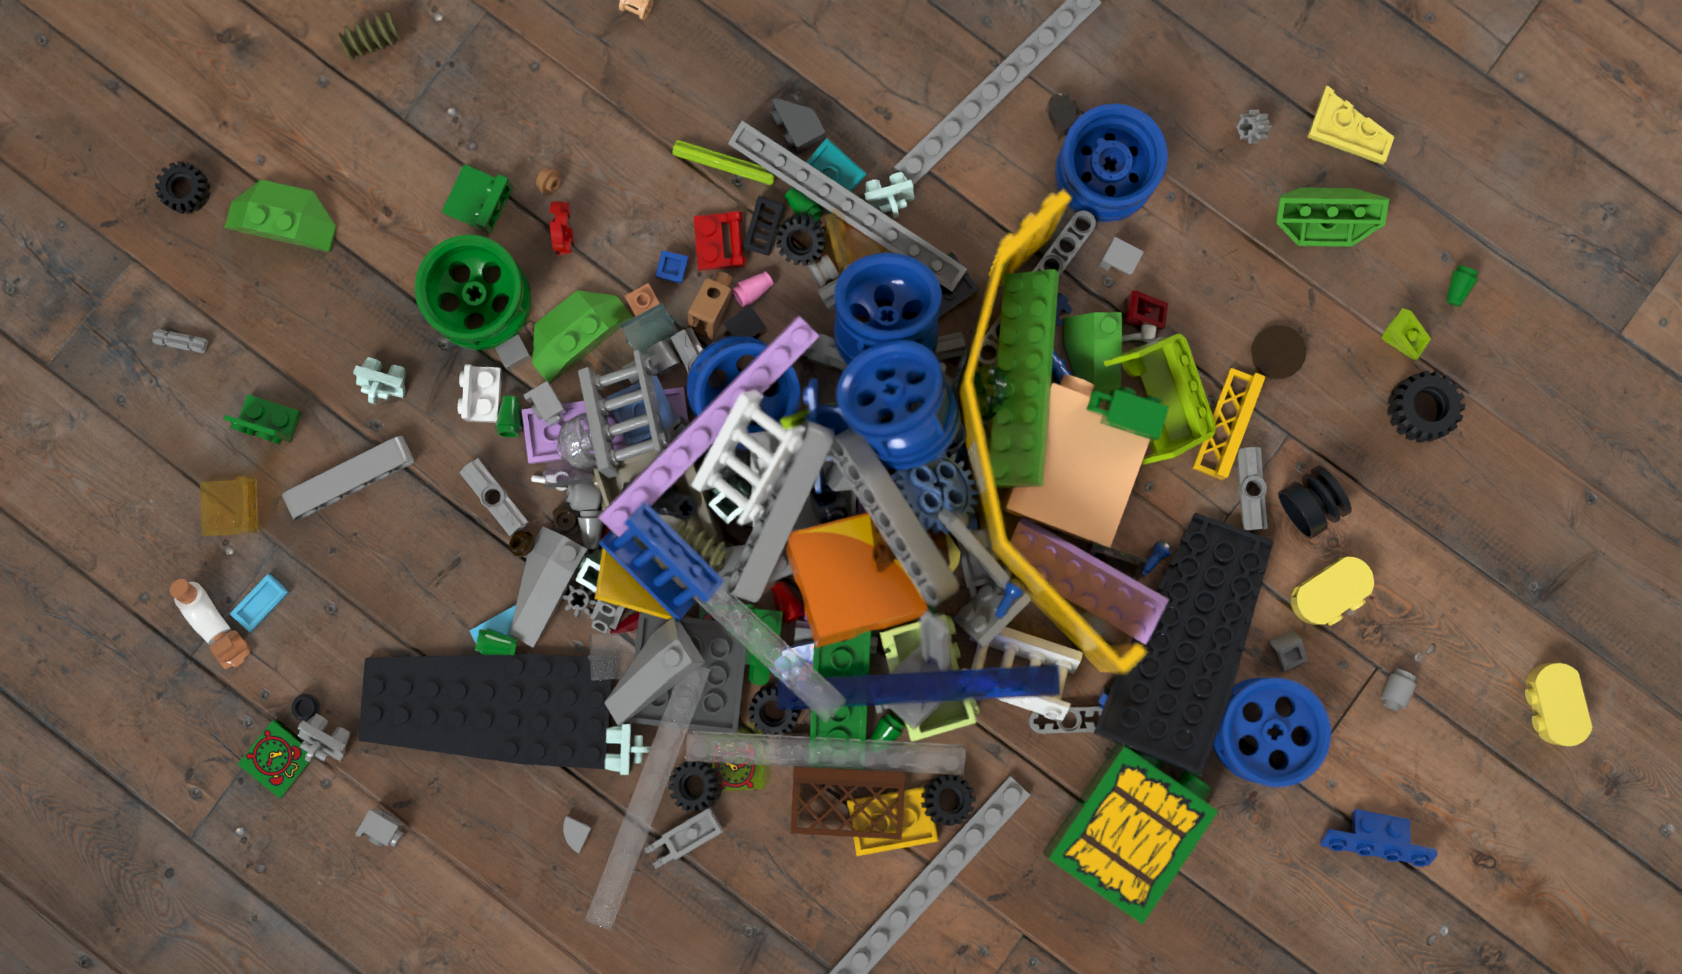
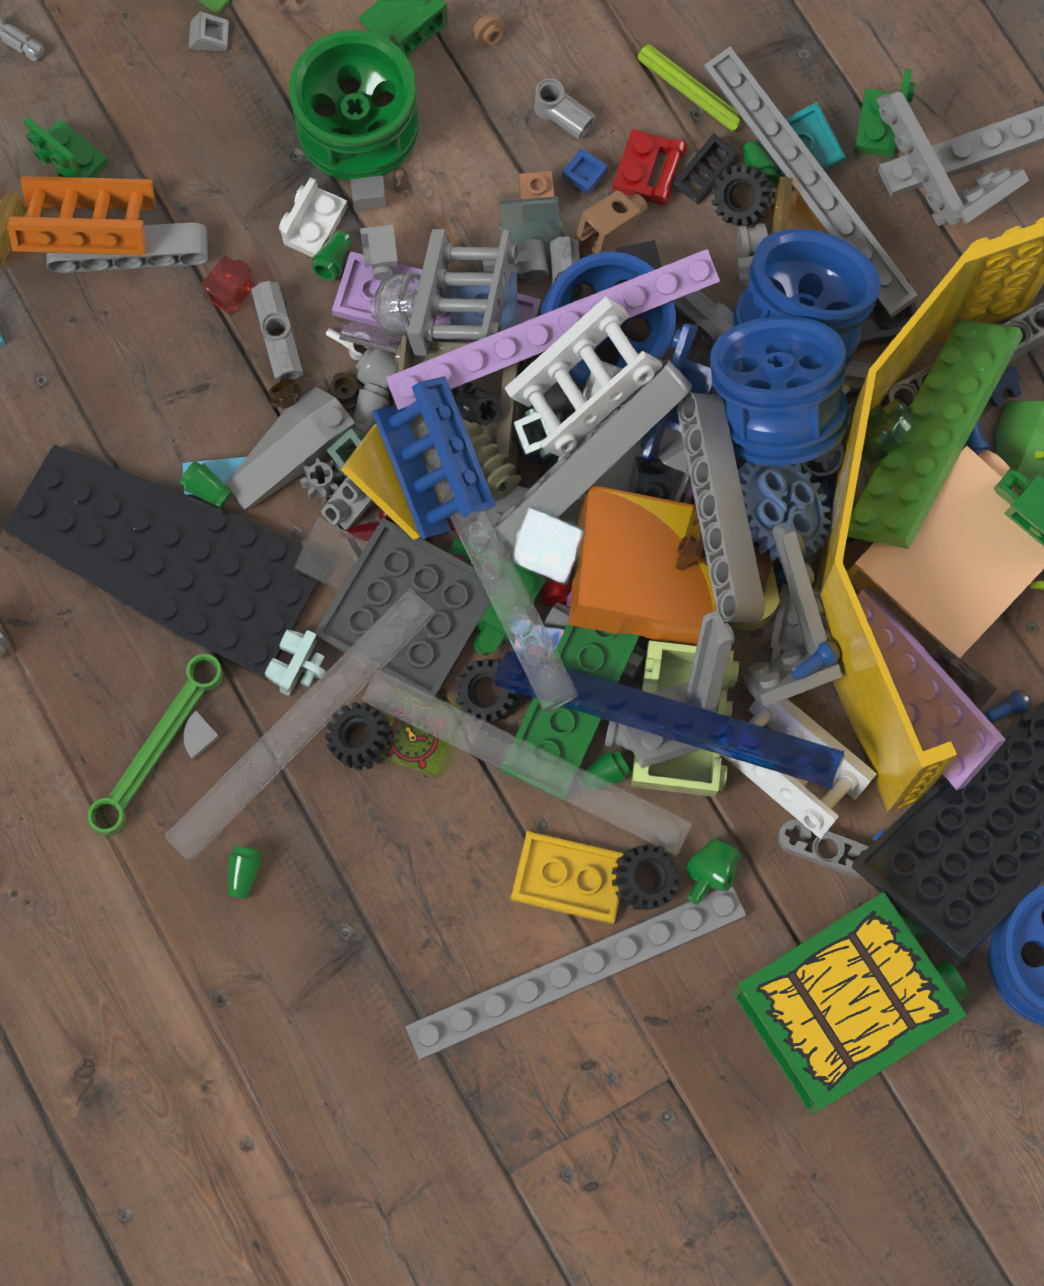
camera: 25 degrees right, 10 degrees down
light aqua hips [353,357,406,404] -> none
bright green wedge [532,290,634,384] -> none
red plate [550,201,574,256] -> none
light grey wedge [605,617,705,726] -> none
light grey hinge [644,807,724,869] -> none
bright pink cone [732,272,774,307] -> none
dark grey slope [770,98,826,154] -> none
reddish brown fence [790,765,905,840] -> none
light aqua hips [864,172,915,219] -> none
none -> orange fence [8,176,156,255]
none -> bright green piece [87,654,223,836]
none -> light grey slope [189,11,229,51]
none -> clear red brick [200,255,255,316]
none -> green cone [227,845,263,899]
none -> clear light blue piece [511,507,585,585]
none -> light grey piece [533,78,596,140]
none -> green piece [687,839,742,905]
none -> green bracket [854,69,916,158]
none -> light grey bracket [876,92,1030,226]

